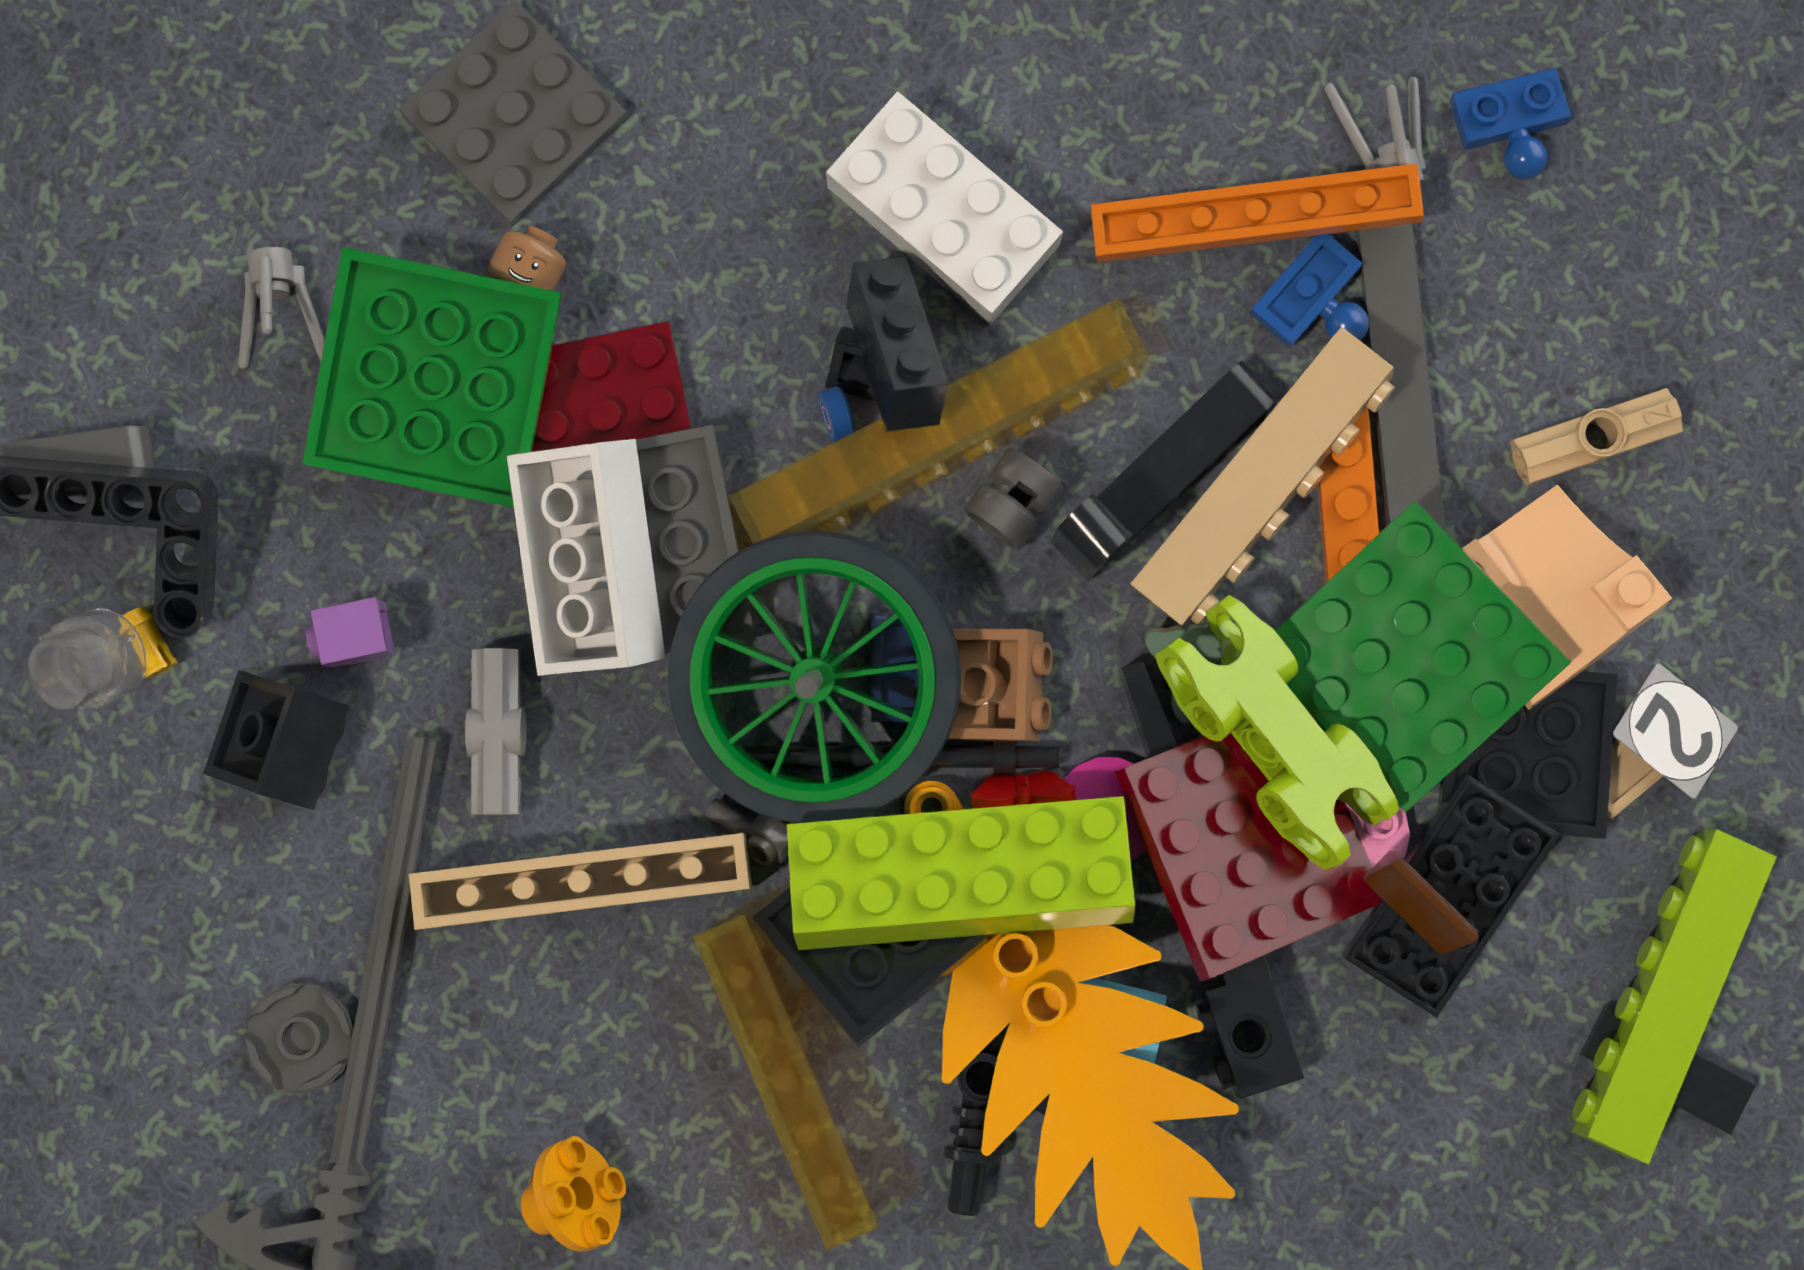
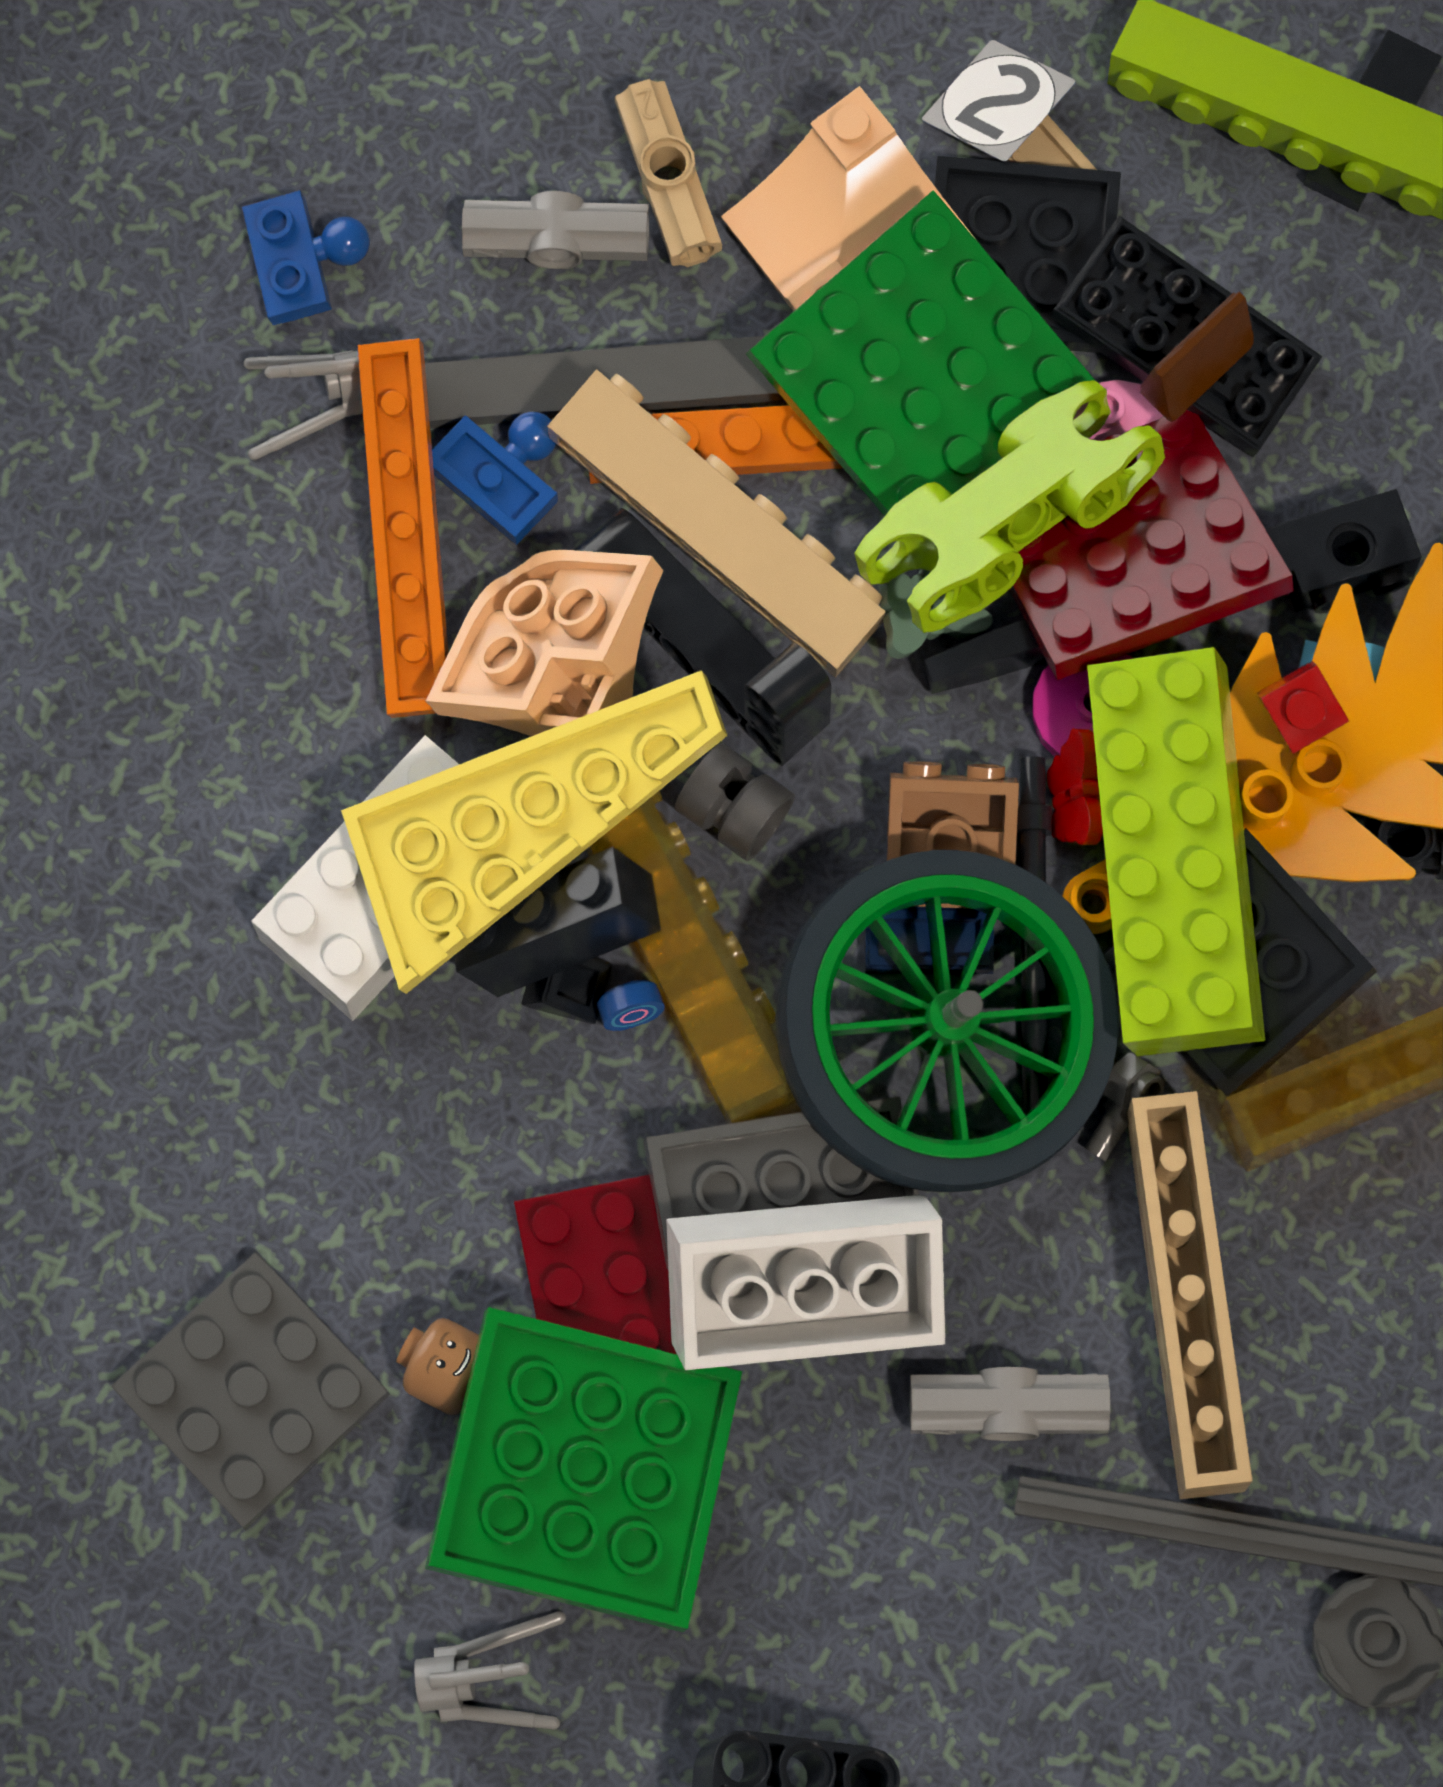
camera: 85 degrees left, 10 degrees down
black slope [203,670,349,810] -> none
medium lavender brick [306,597,396,669] -> none
none -> light yellow wing [341,670,727,994]
none -> light nougat slope [426,550,663,736]
none -> light grey piece [462,191,649,269]
none -> red brick [1257,661,1350,754]

